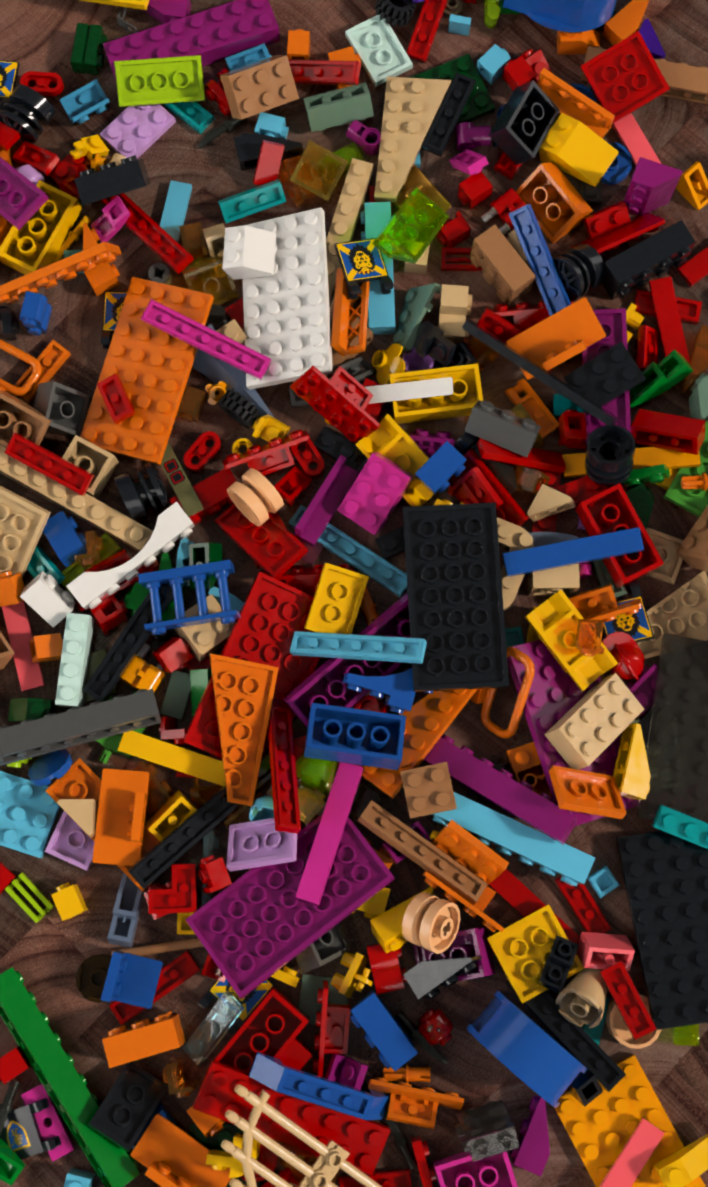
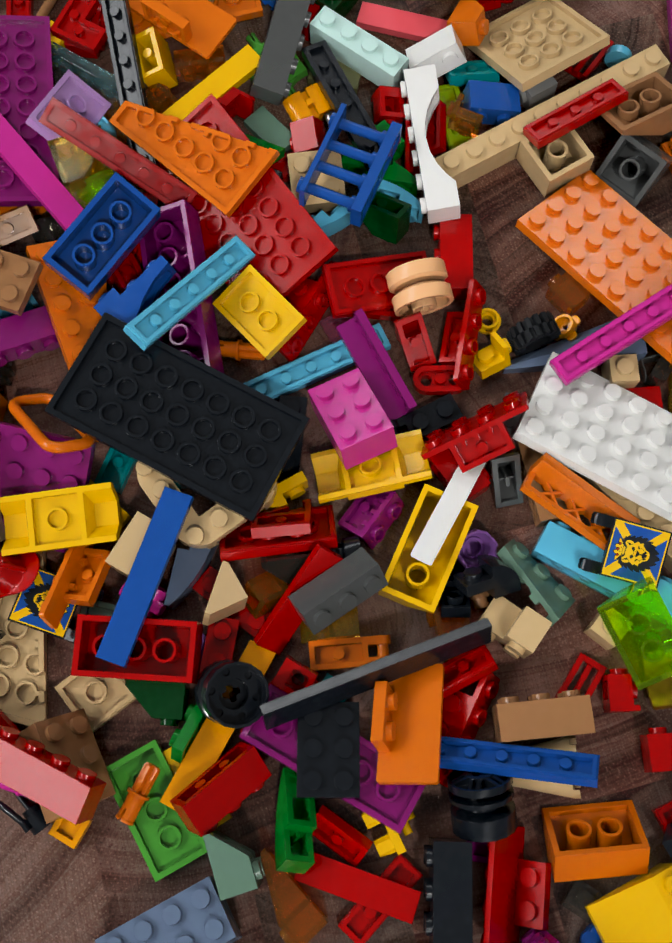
camera: 120 degrees right, 5 degrees down
orange brick [28,633,63,663] -> none
red plate [97,373,136,424] -> none
black wheel [114,462,169,520] -> none
olive sticker [161,442,204,517] -> none
red plate [183,431,221,472] -> none
red brick [198,854,232,893] -> none
yellow plate [371,343,406,385] -> none
blue brick [415,441,467,495] -> none
red piece [481,188,526,235] -> none
clear orange bracket [575,619,604,657] -> none

